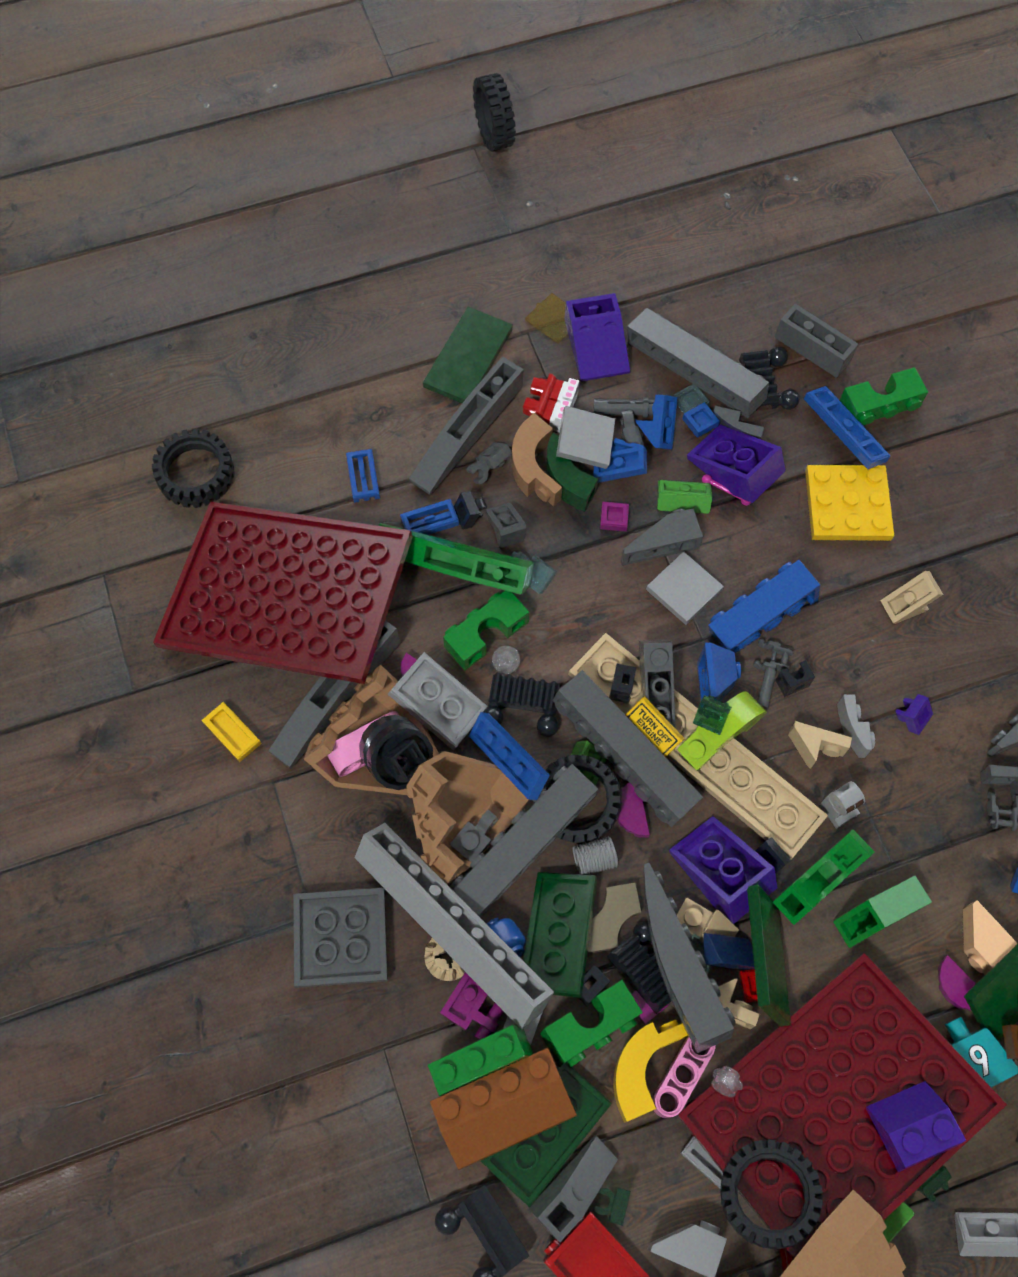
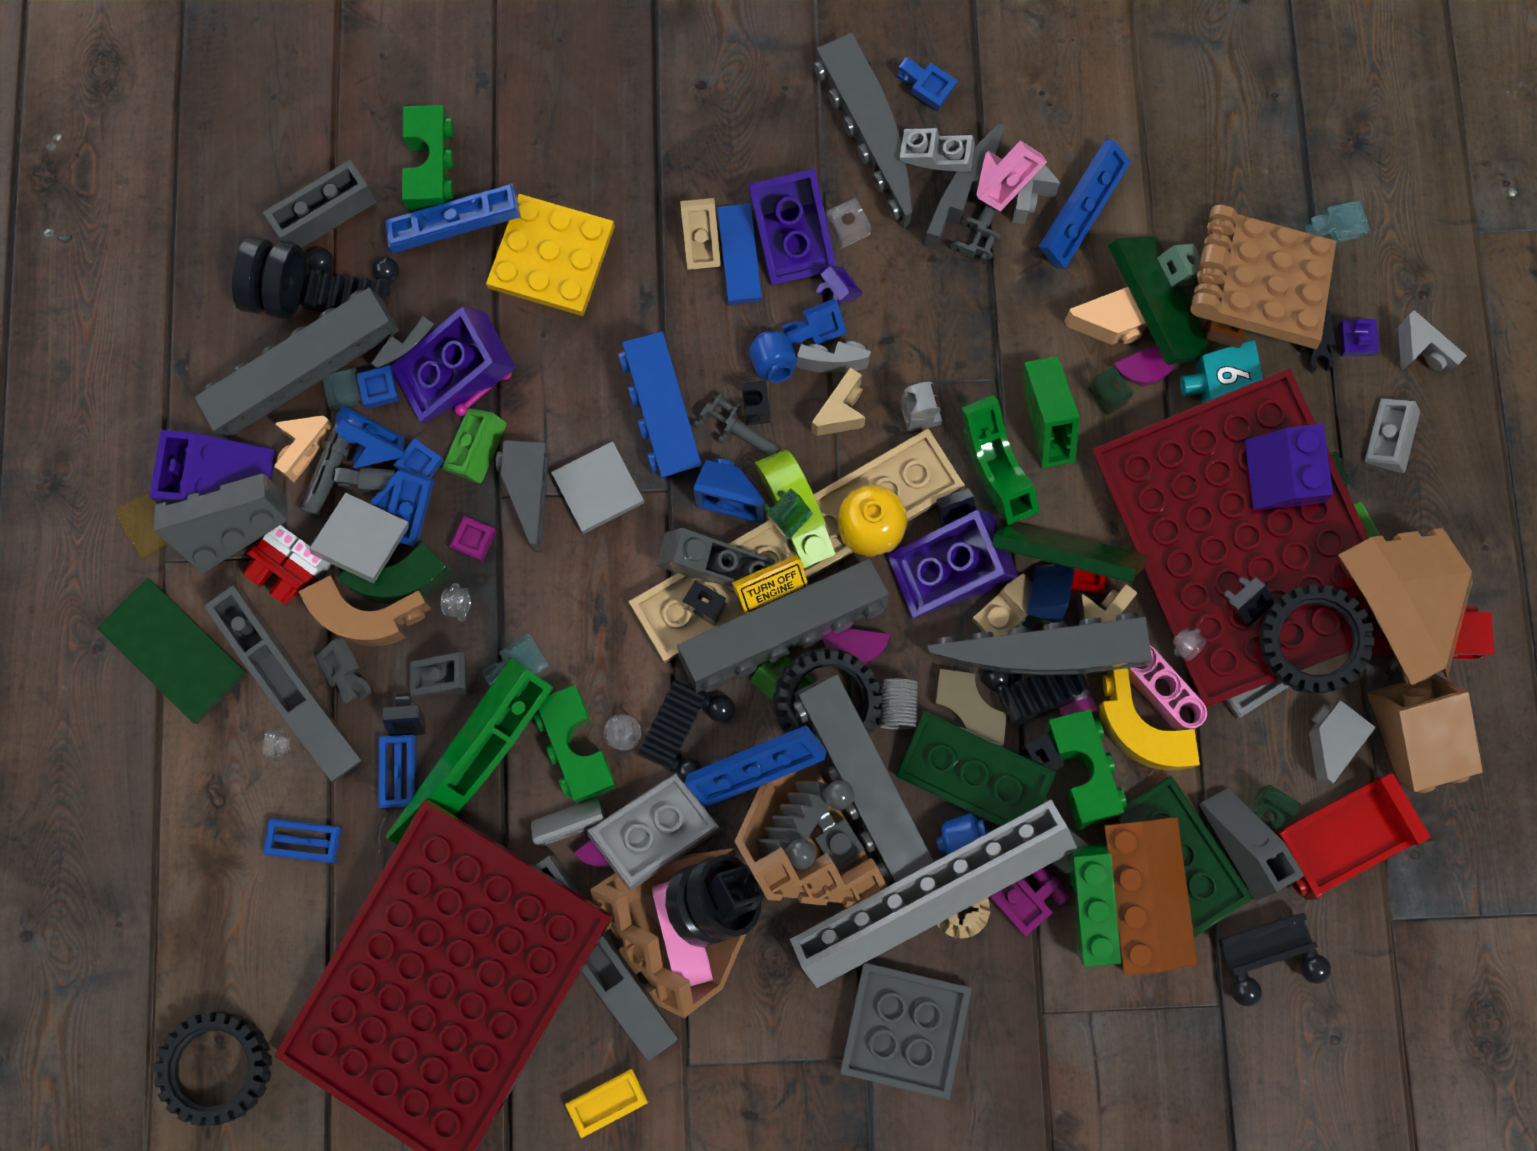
camera: 70 degrees left, 10 degrees up
none -> dark grey wedge [154,473,288,574]
none -> black wheel [232,236,306,320]
none -> clear plate [263,726,290,762]
none -> light nougat slope [274,416,333,483]
none -> blue plate [393,438,444,478]
none -> clear plate [441,583,471,622]
none -> light grey slope [531,798,606,847]
none -> blue tile [717,204,762,305]
none -> dark purple slope [747,168,836,285]
none -> blue head [749,331,798,383]
none -> dark grey gear [756,780,854,870]
none -> blue plate [782,299,847,346]
none -> clear piece [826,198,871,248]
none -> yellow cylinder [837,485,907,557]
none -> clear green piece [1088,366,1133,416]
none -> black tile [1225,577,1275,627]

